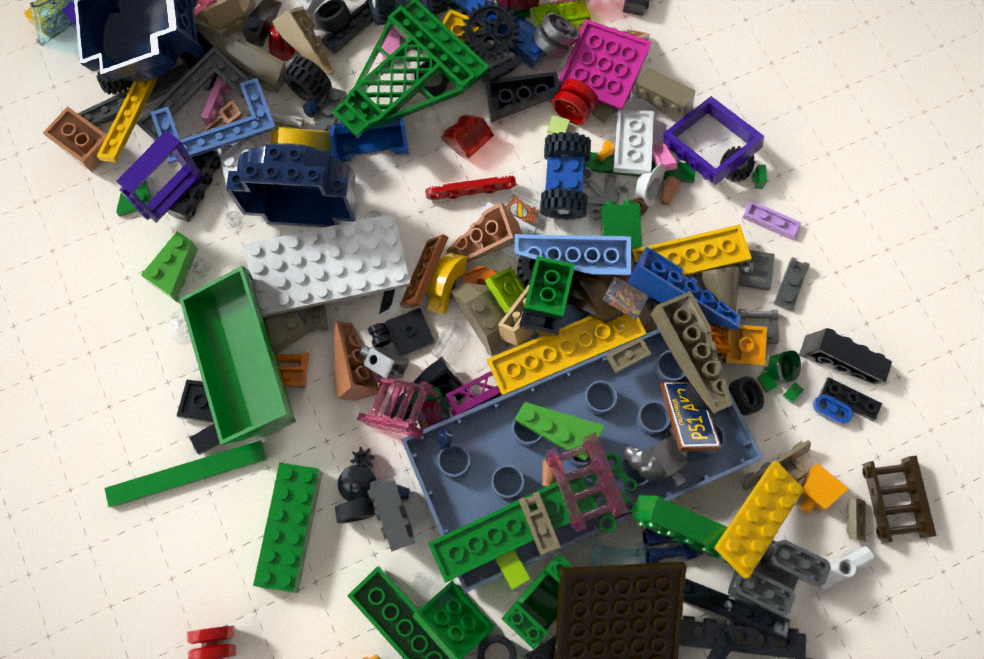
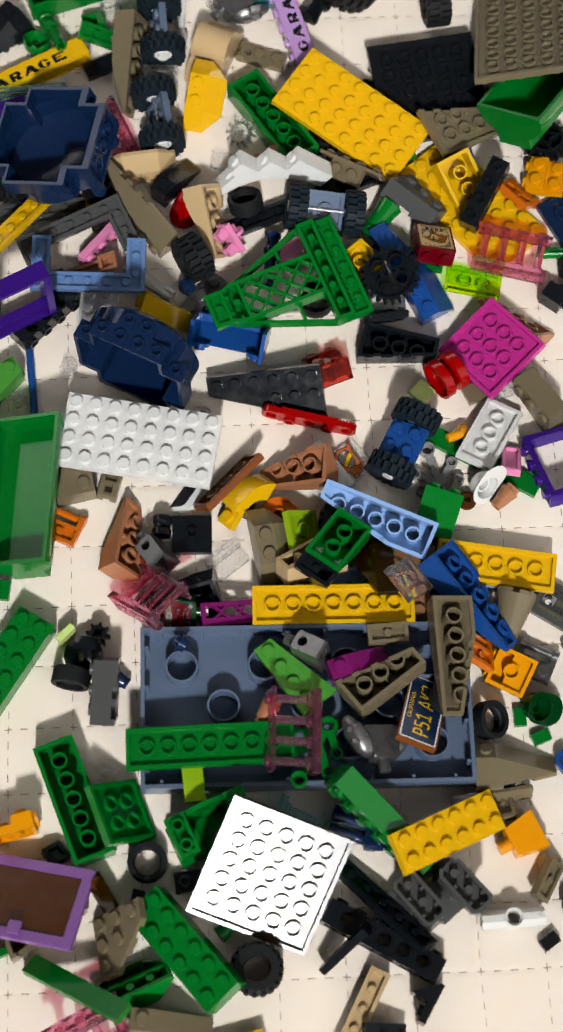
camera: 20 degrees right, 5 degrees down
dark tan plate [519,492,561,556] -> none
flat silver wheel [533,13,579,59] -> none
none -> blue bar [26,349,39,414]
none -> yellowish green tile [56,623,77,647]
none -> black wing [206,363,328,416]
none -> bright pink hips [213,223,246,257]
none -> dark blue pin [263,231,281,287]
none -> flat silver torso [283,630,332,673]
none -> magenta slope [325,646,388,686]
none -> dark tan wedge [335,647,426,720]
none -> dark tan wedge [475,743,557,790]
none -> black piece [538,930,562,953]

